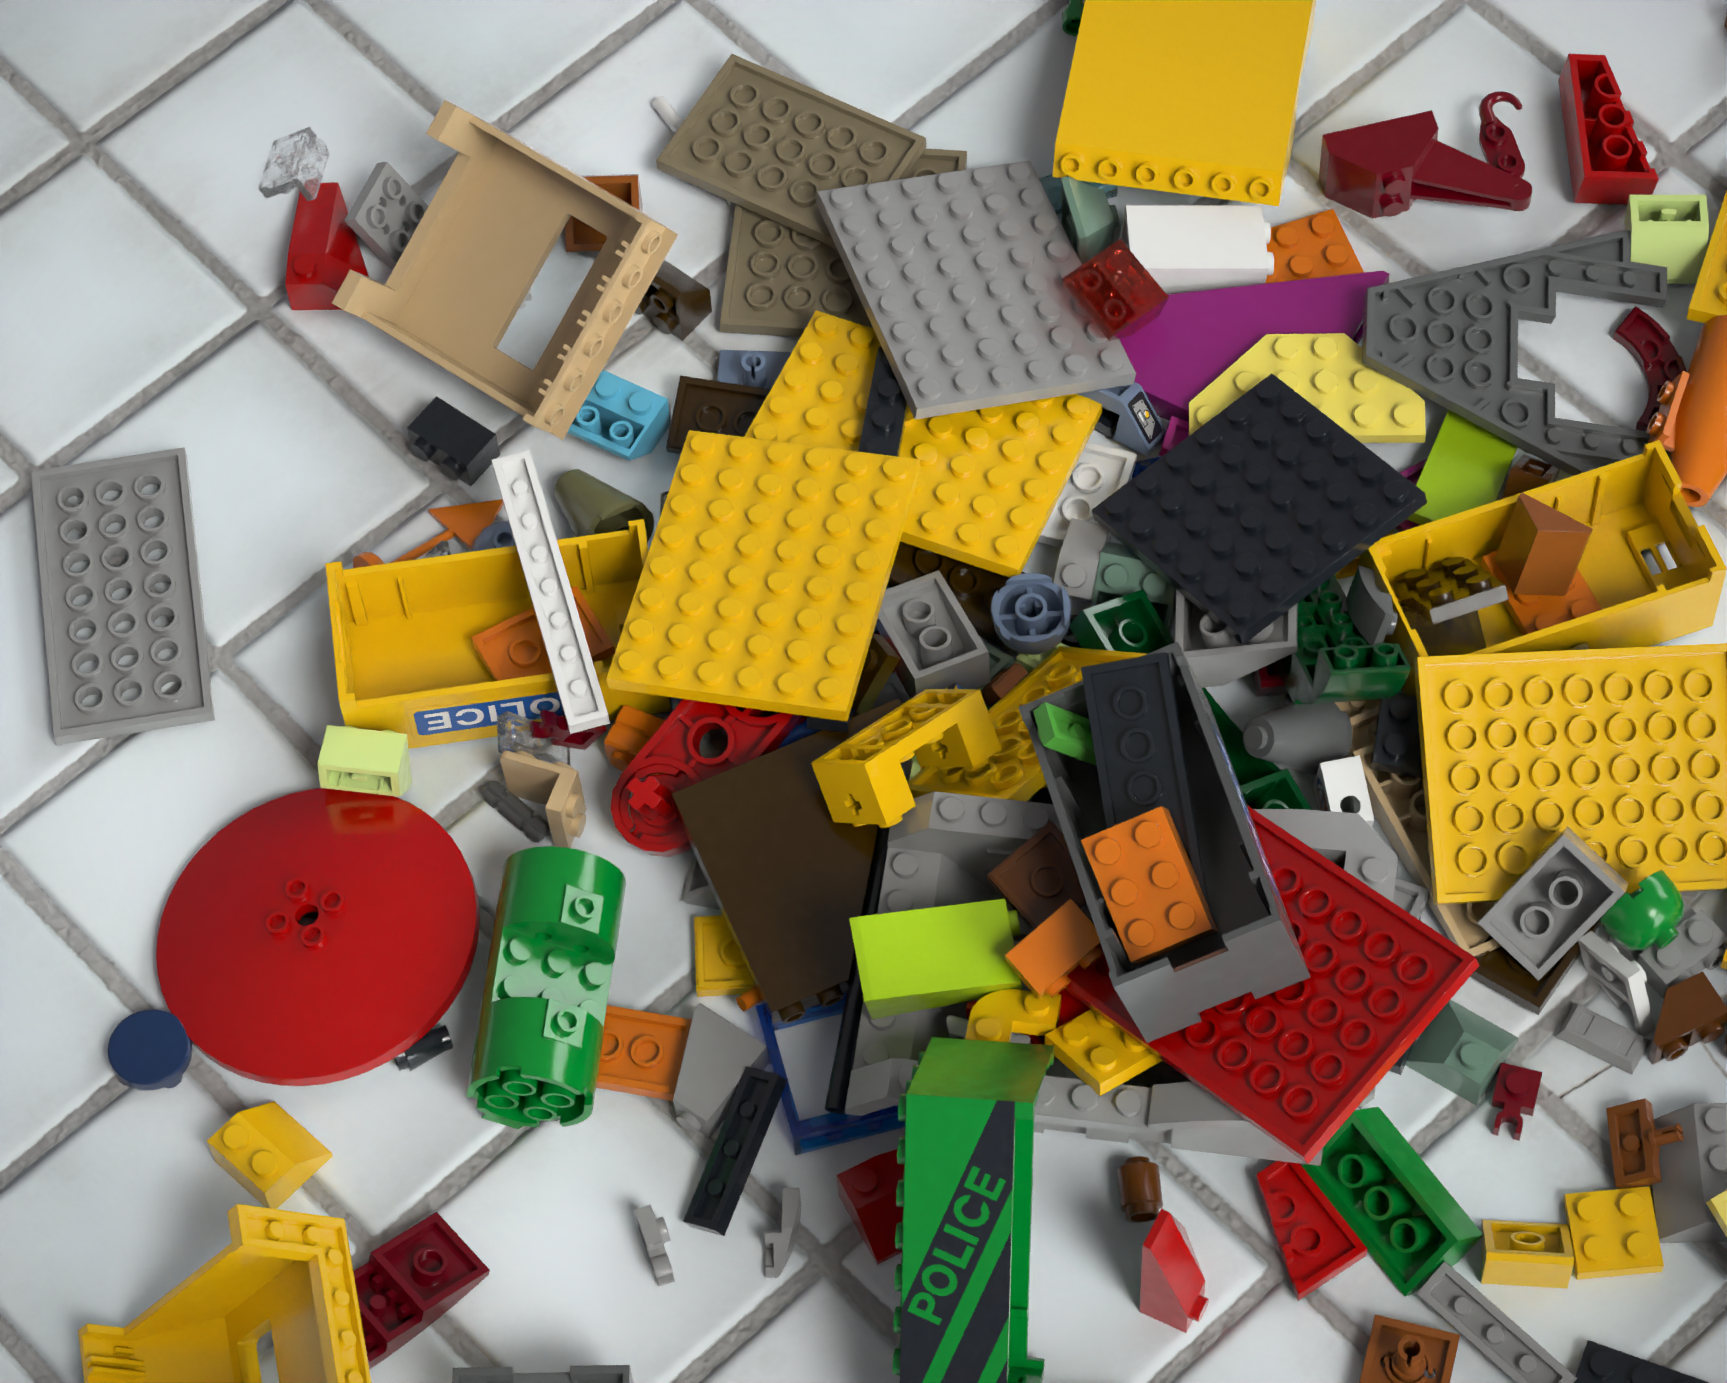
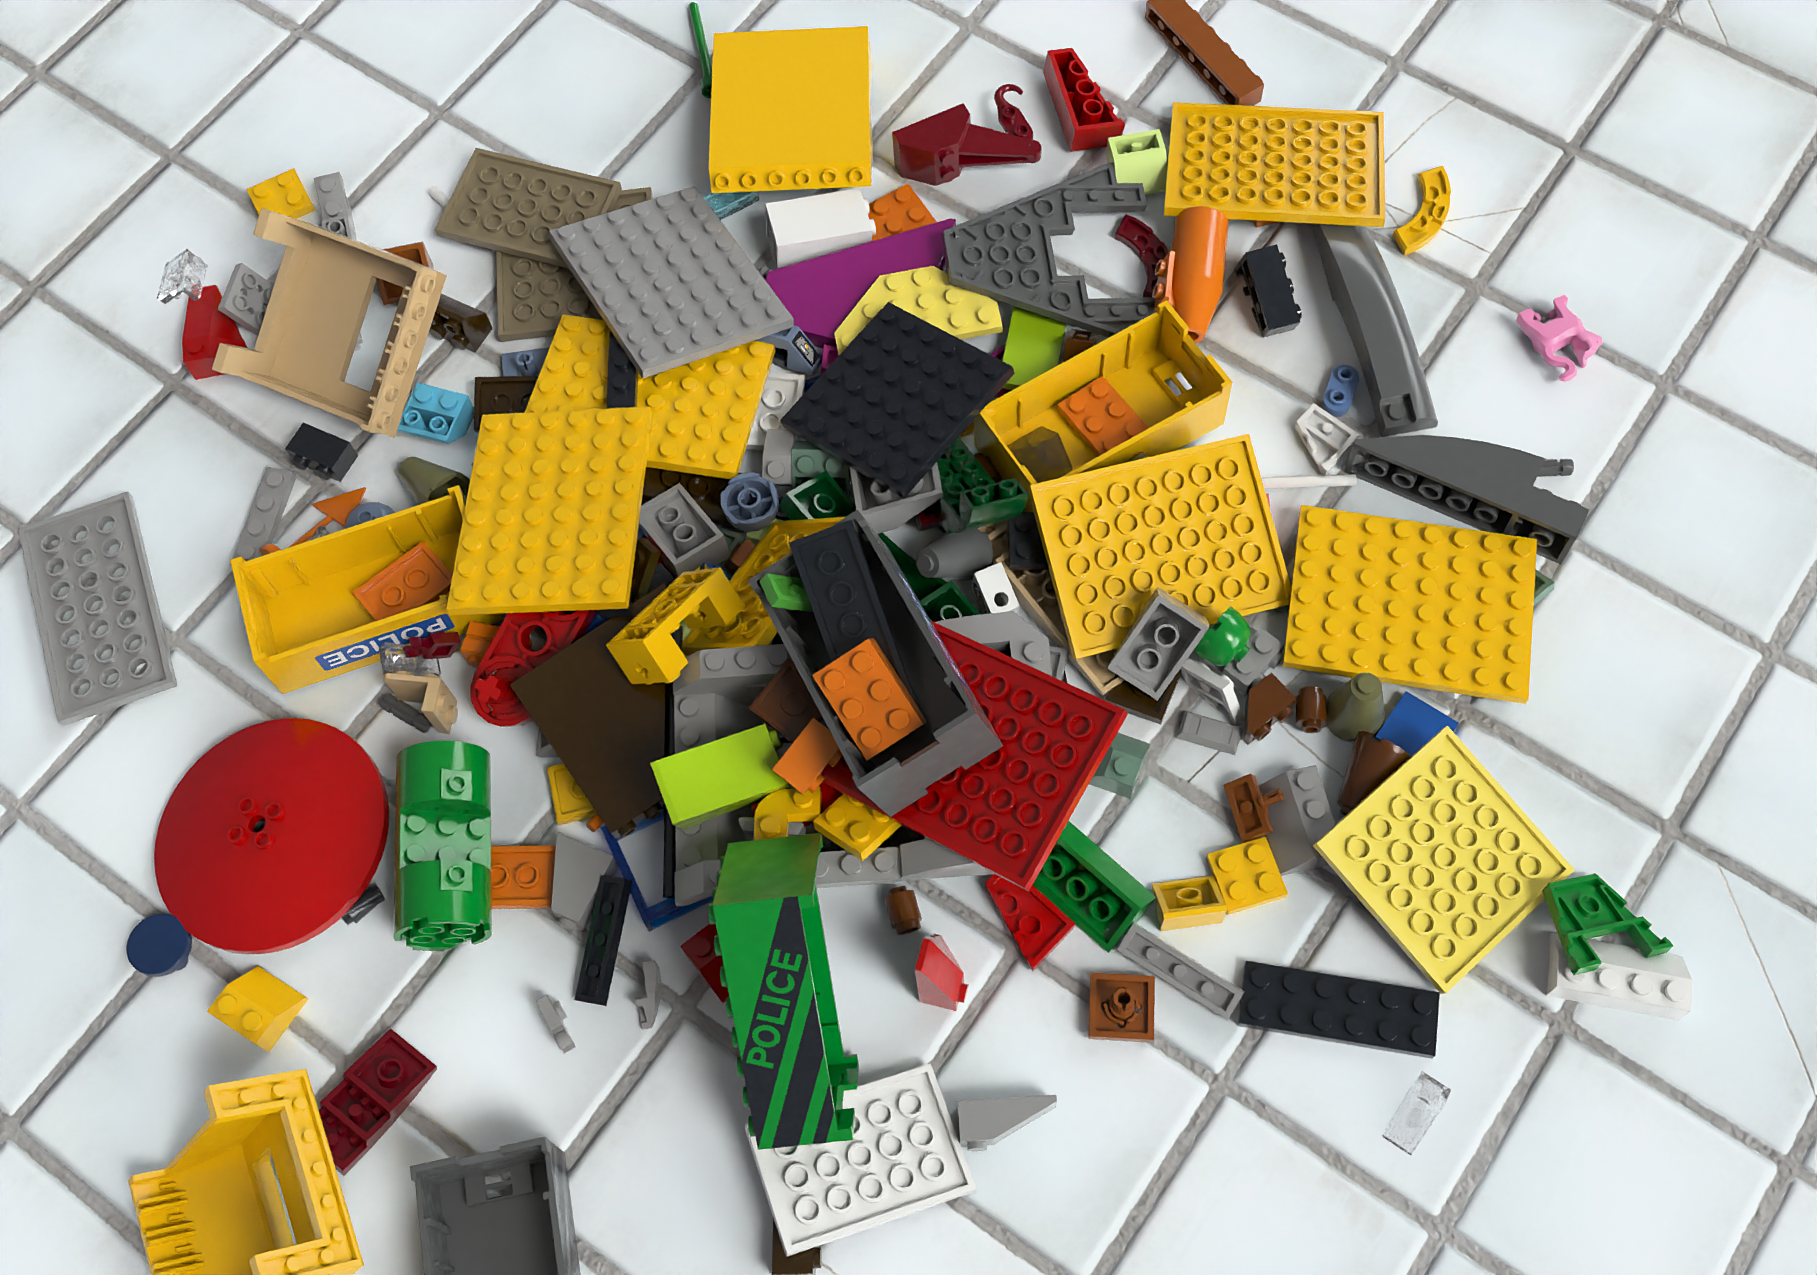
camera: 10 degrees left, 5 degrees up
yellowish green slope [317,725,412,797] -> none
white plate [492,450,610,734] -> none
clear red slope [1060,239,1169,341] -> none
sand green slope [1061,176,1119,277] -> none
dark grey slope [1346,566,1398,645] -> none
dark brown plate [1393,557,1509,625] -> none
dark red plate [1491,1062,1542,1141] -> none
dark orange slope [1495,493,1593,596] -> none
none -> light grey plate [230,467,297,565]
none -> yellow plate [246,168,315,219]
none -> light grey slope [314,172,357,240]

